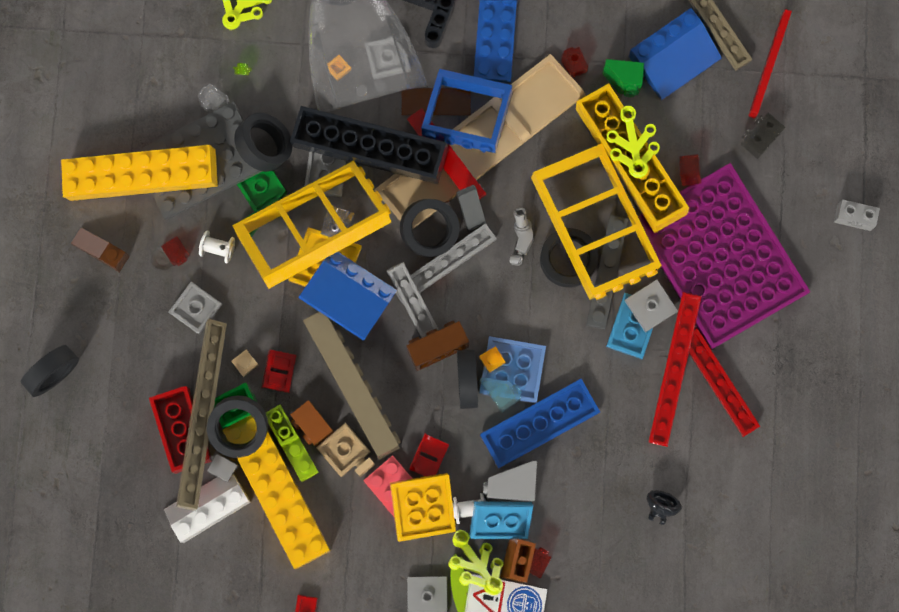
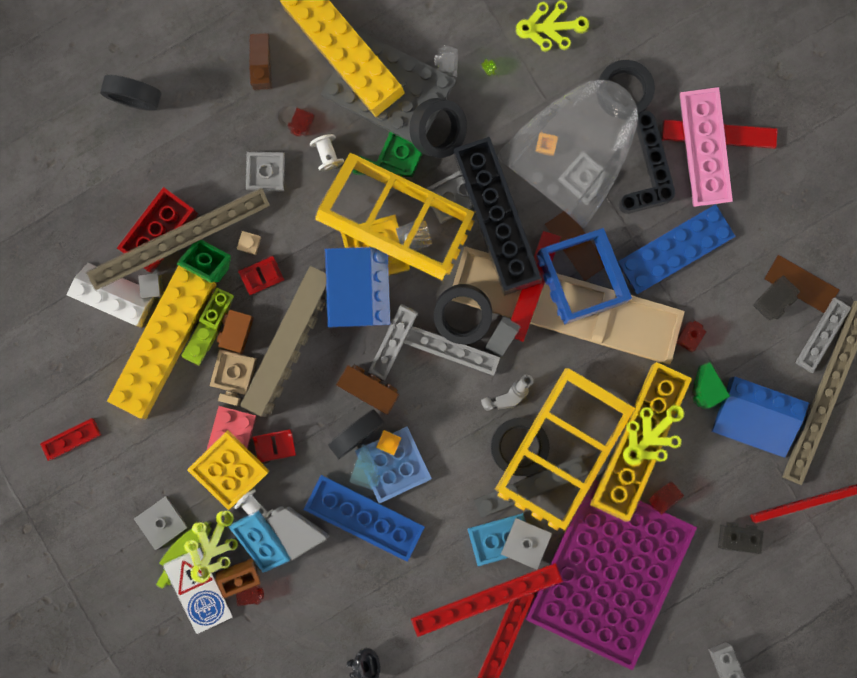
camera: 60 degrees right, 5 degrees up
black tyre [207,396,268,458] -> none

